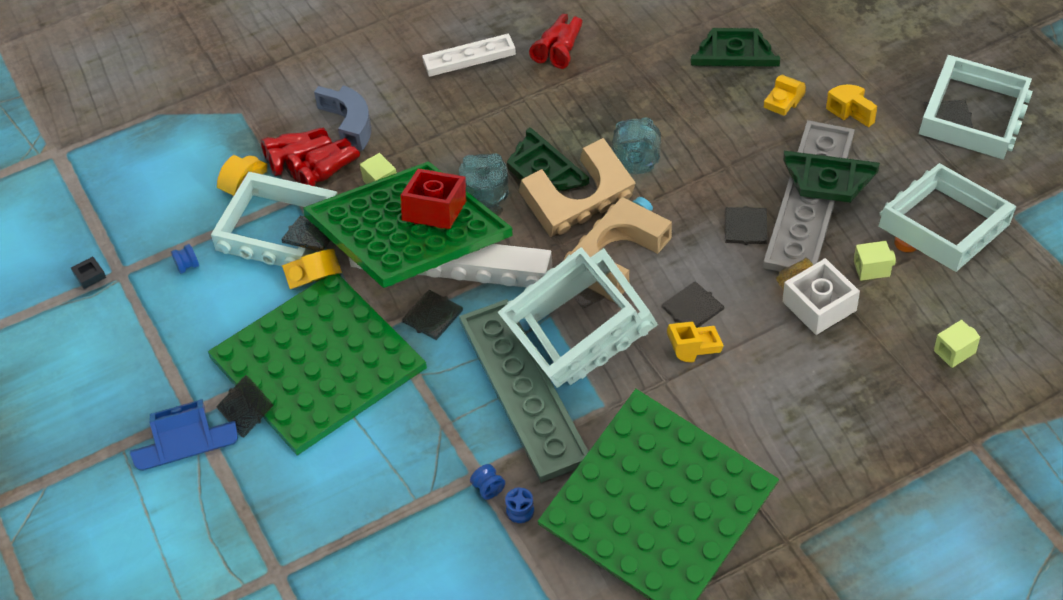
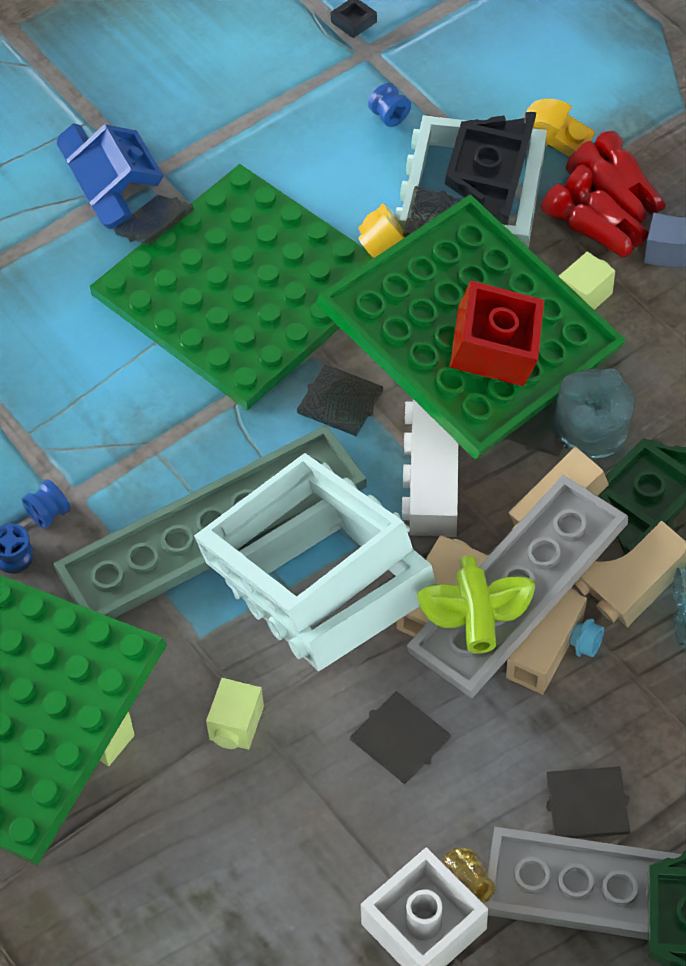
camera: 80 degrees right, 5 degrees up
yellow brick [667,321,724,362] -> none
none -> yellowish green brick [206,678,264,750]
none -> light grey plate [407,475,628,698]
none -> lime plant [417,556,535,654]
none -> black wing [445,111,537,225]

